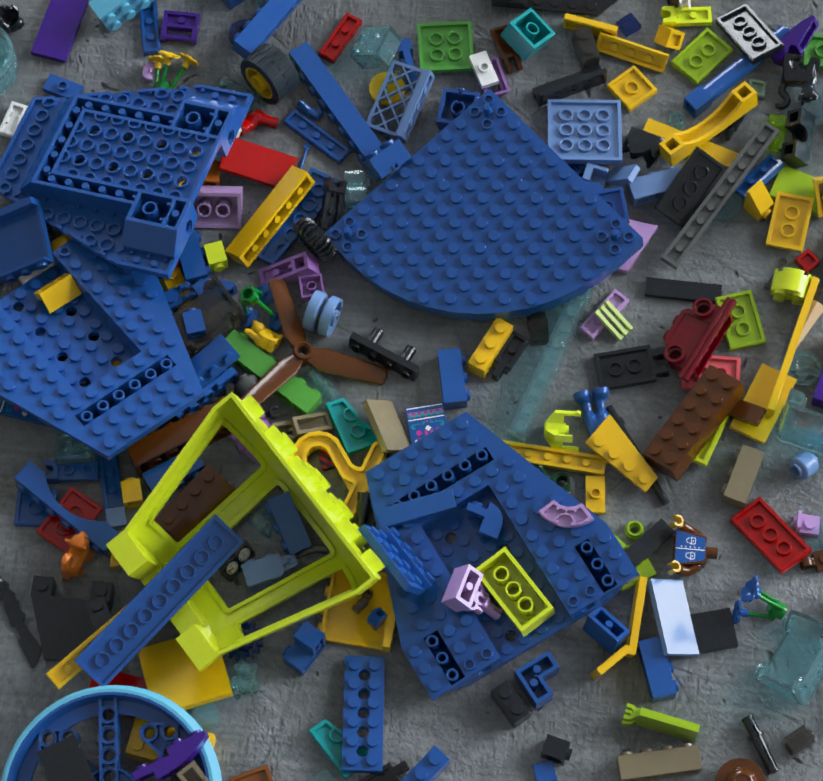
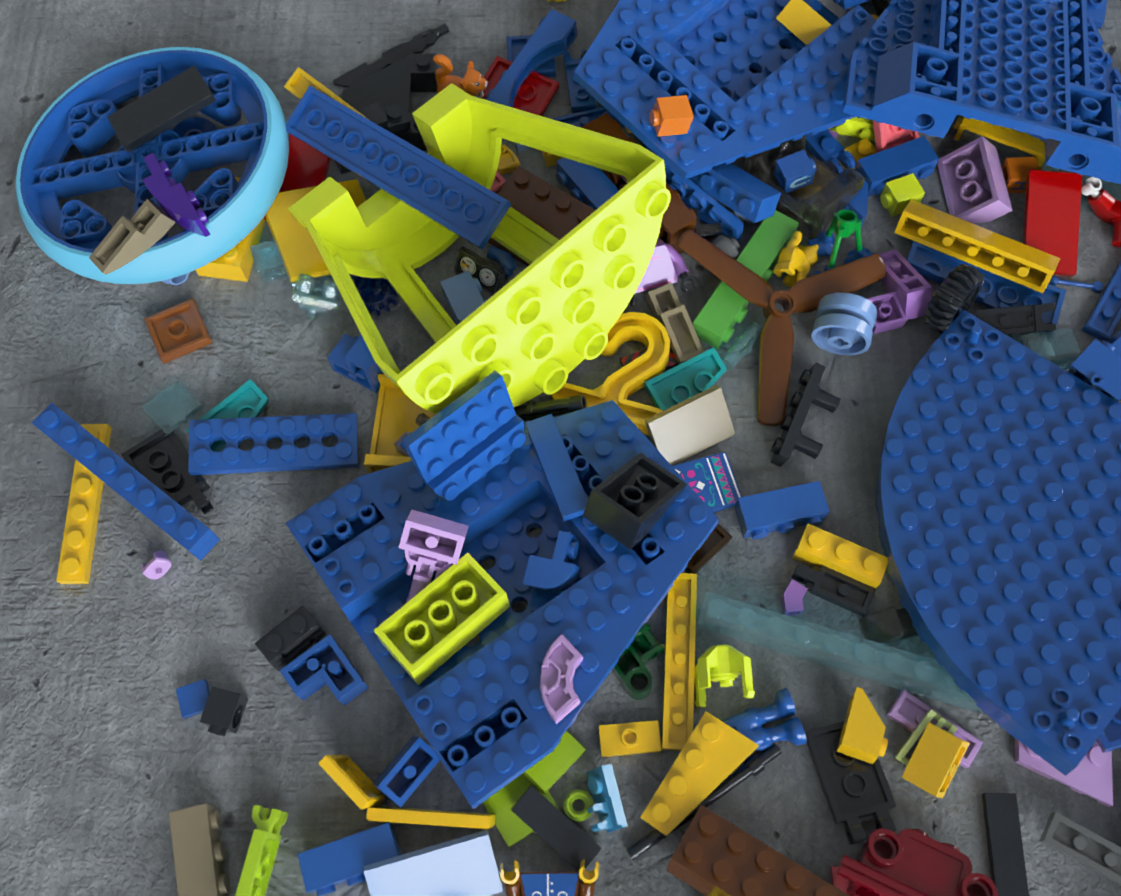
camera: 85 degrees right, 0 degrees up
none -> black slope [583,452,687,549]
none -> dark azure plate [587,764,627,833]
none -> orange brick [649,95,694,137]
none -> medium lavender piece [781,579,808,616]
none -> yellow slope [836,687,888,764]
none -> yellow panel [902,722,970,798]

